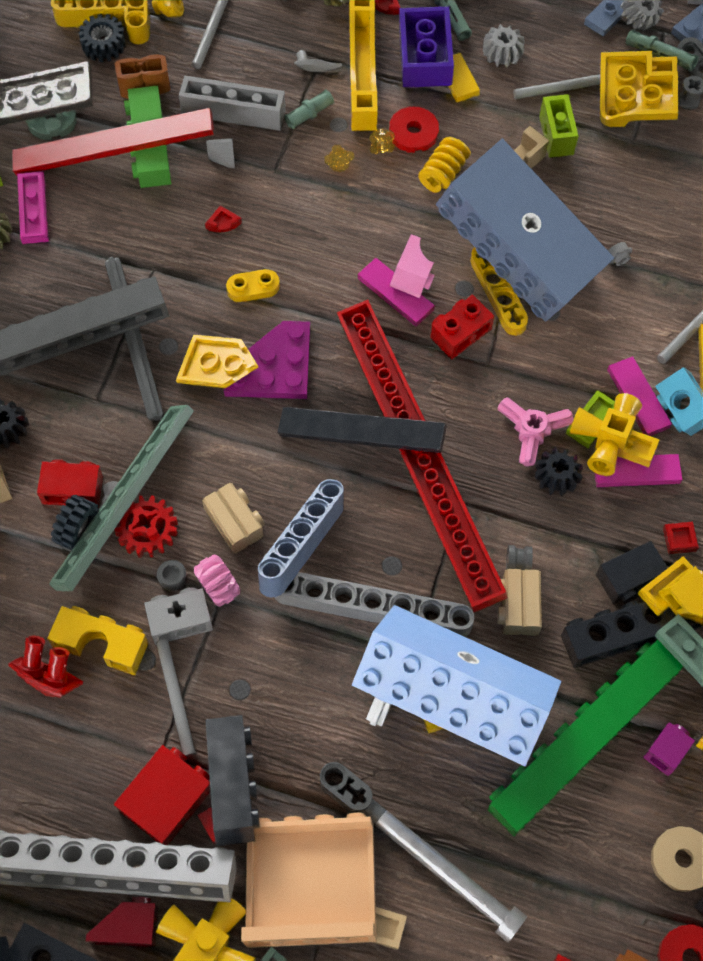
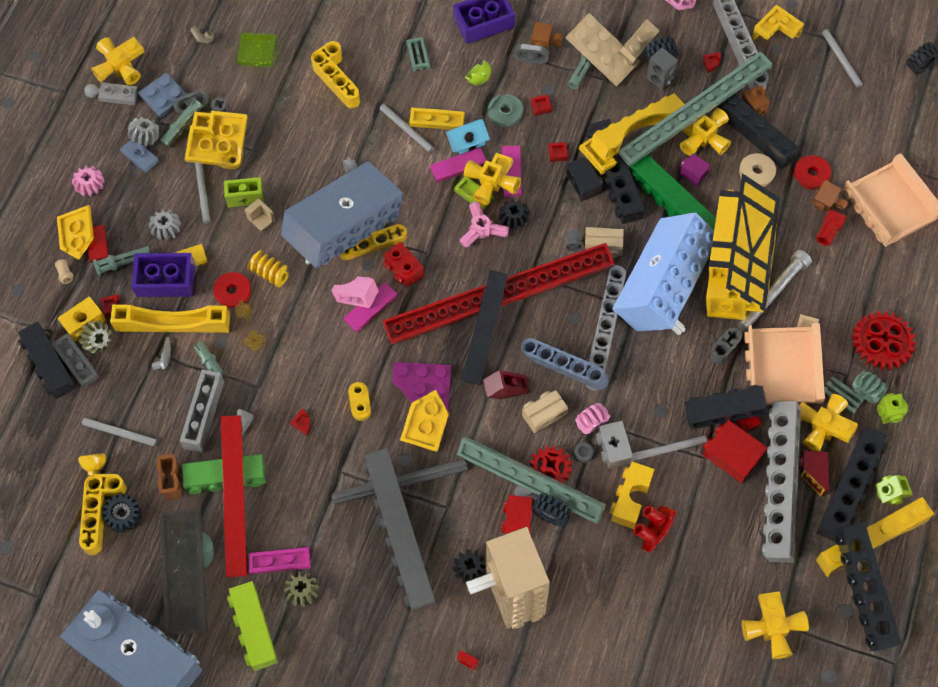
camera: 85 degrees left, 0 degrees up
none -> dark red slope [483,370,530,400]
none -> yellow panel [706,173,780,320]

